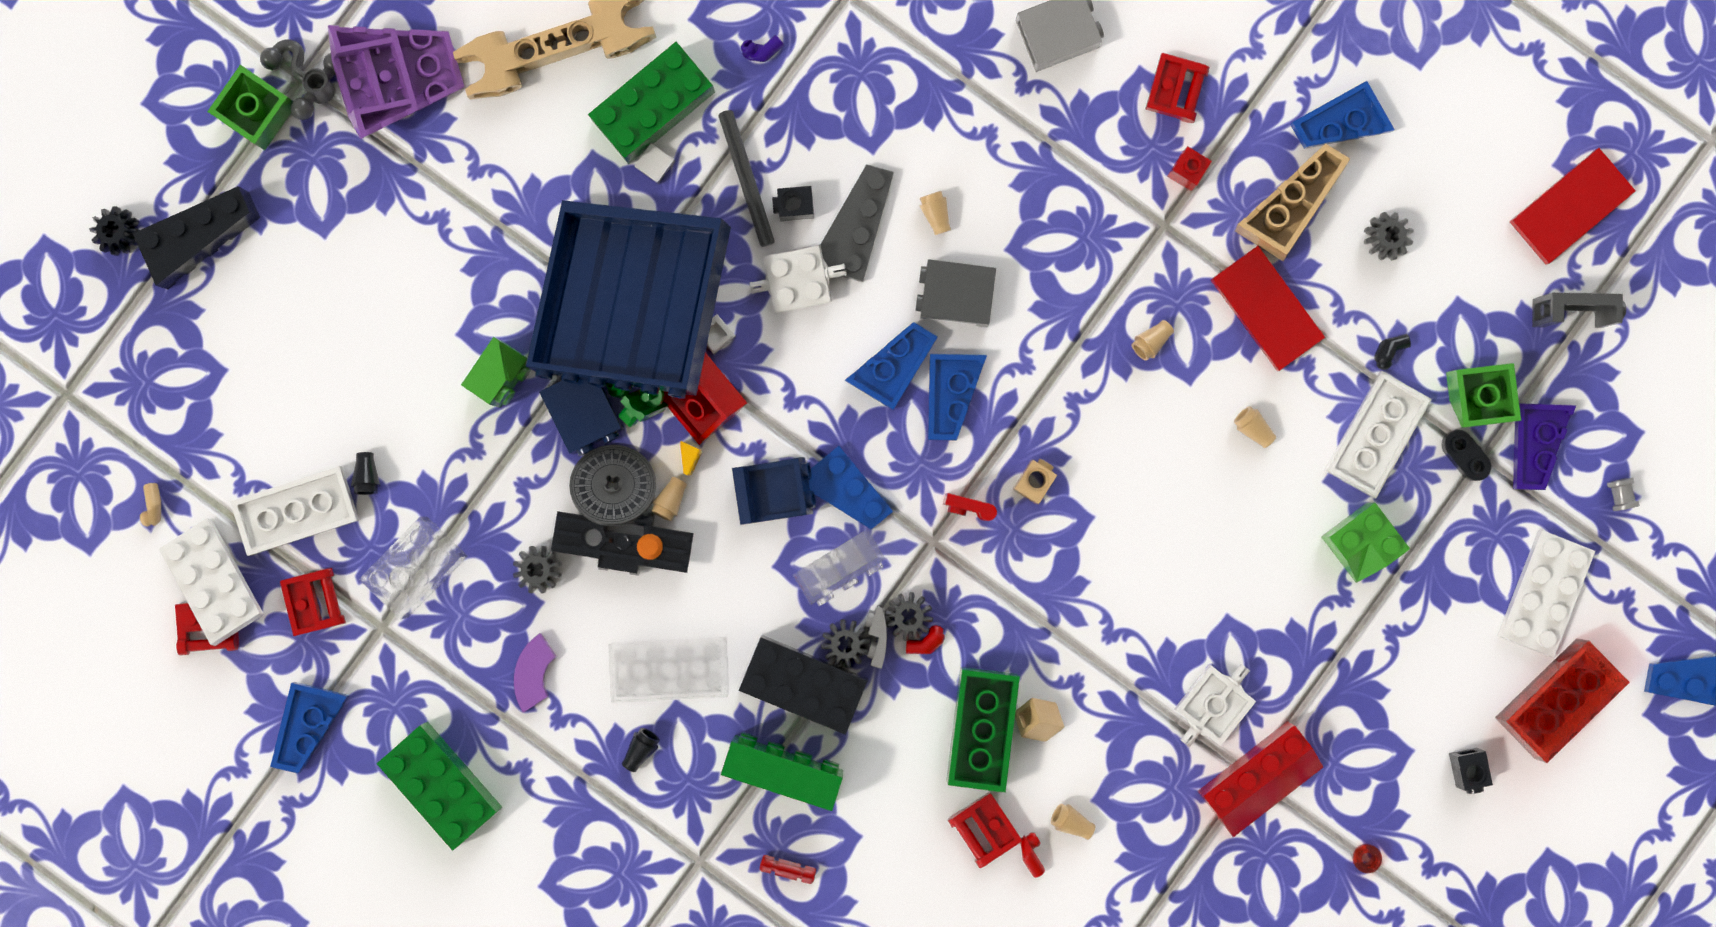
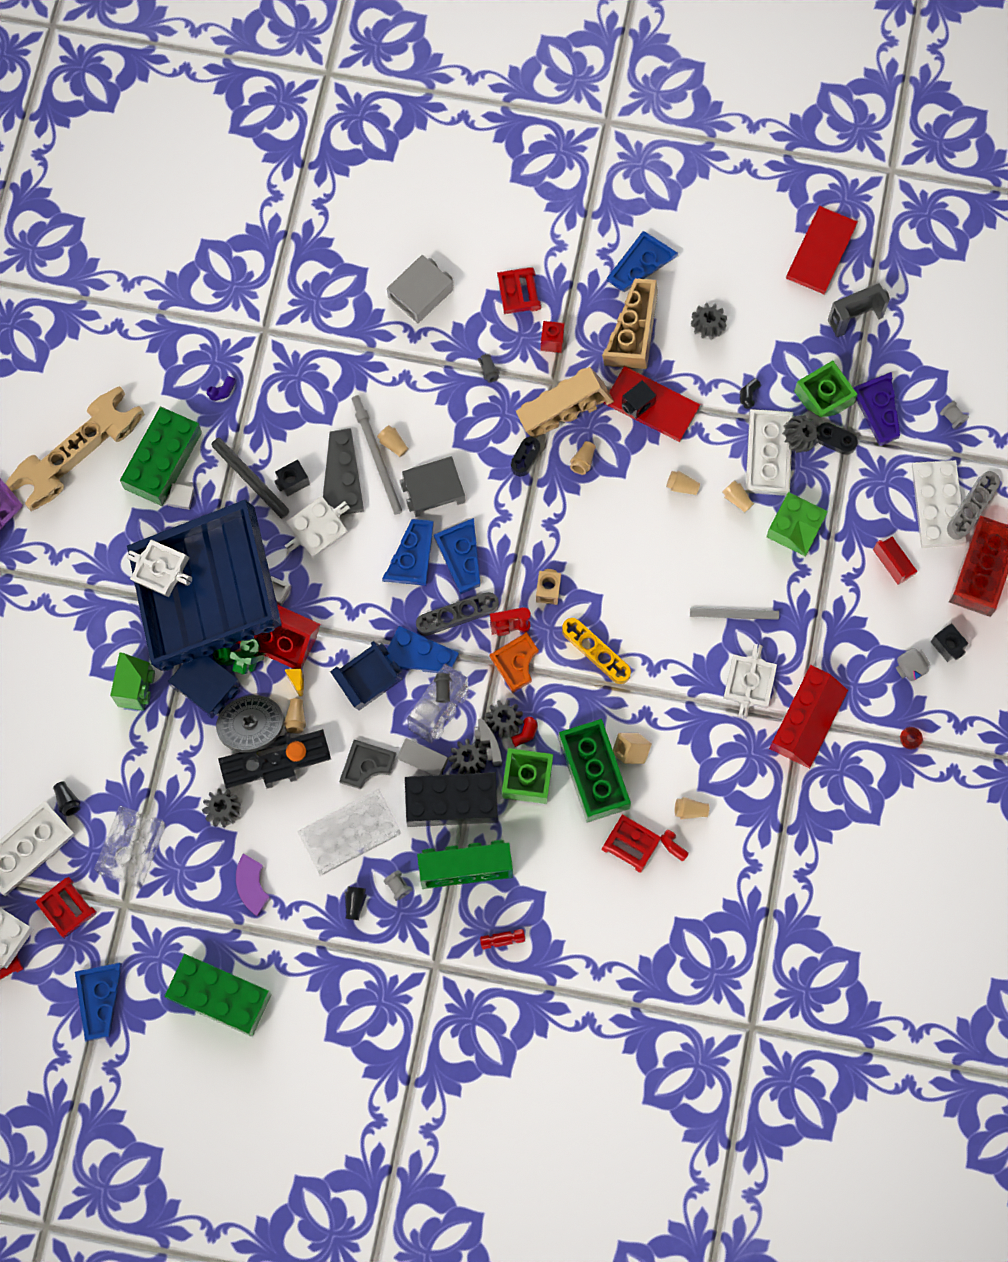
camera: 25 degrees left, 15 degrees down
none -> white plate [127,540,192,597]
none -> dark grey tile [339,740,397,790]
none -> light grey bar [351,395,402,515]
none -> light grey bush [383,870,413,901]
none -> light grey slope [396,738,449,775]
none -> dark grey beam [416,592,499,636]
none -> dark grey pin [434,673,452,703]
none -> dark grey pin [478,354,500,383]
none -> orange tile [489,632,539,693]
none -> bright green slope [502,748,553,804]
none -> black beam [511,437,540,477]
none -> tan wedge [516,367,614,438]
none -> yellow beam [562,618,631,684]
none -> black brick [622,380,657,419]
none -> light grey bar [690,608,779,620]
none -> tan cone [722,480,754,513]
none -> dark grey gear [782,415,820,453]
none -> red panel [873,536,917,585]
none -> light grey head [895,648,931,681]
none -> light grey beam [947,471,1000,540]

